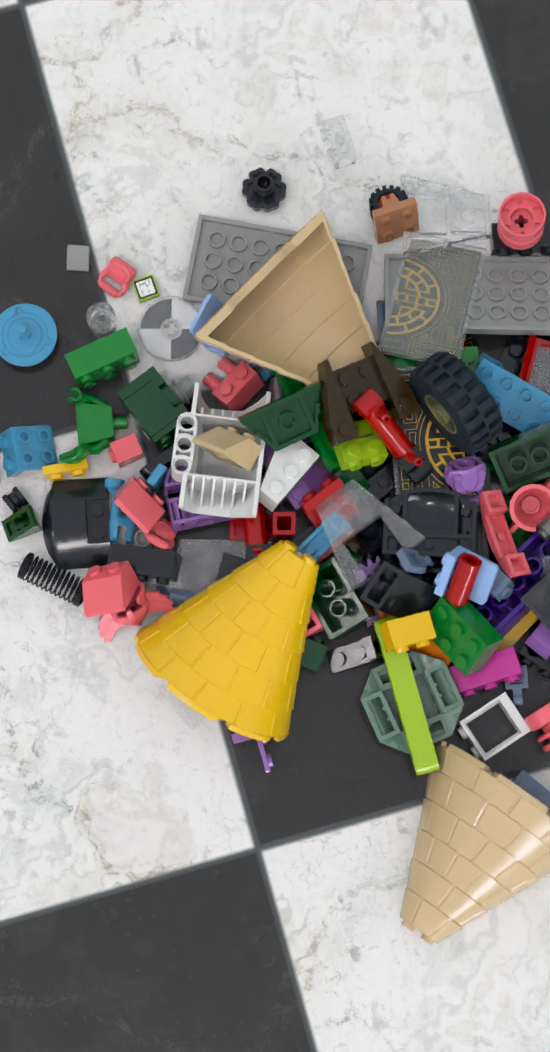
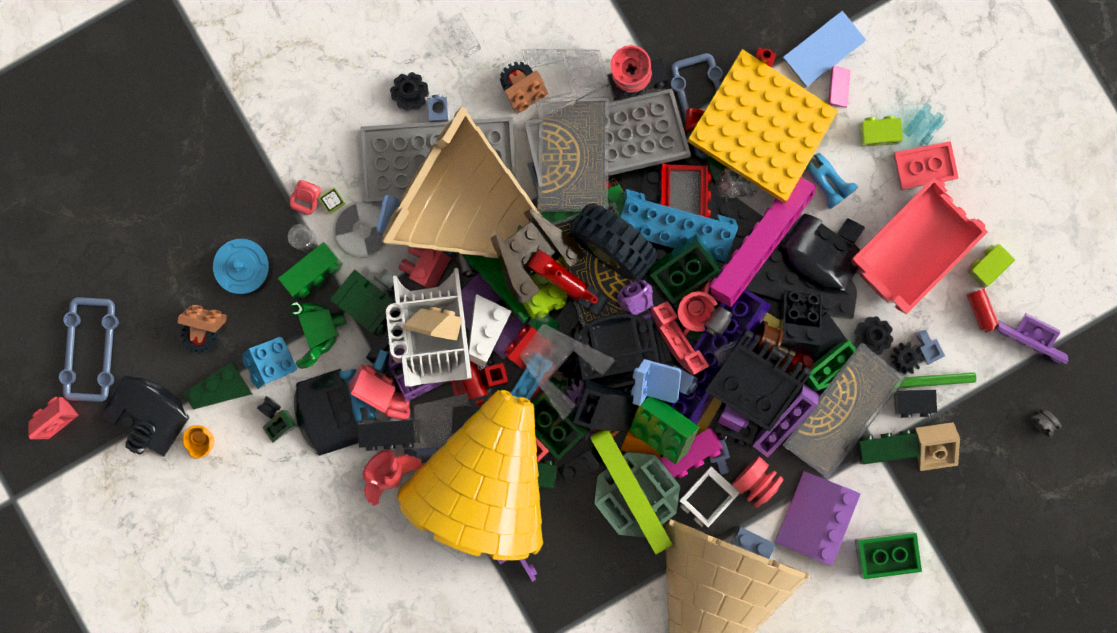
camera: 10 degrees left, 5 degrees up
black piece [17,552,84,607] -> none
yellow plate [42,458,90,481] -> none
light grey slope [67,245,91,272] -> none
coral slope [82,561,140,618] -> none
coral brick [108,433,144,468] -> none
dark green wing [238,380,321,452] -> none
yellow brick [379,611,437,654] -> none
sand blue plate [396,548,434,574] -> none
red brick [445,553,482,607] -> none
none -> sand blue brick [427,94,449,122]

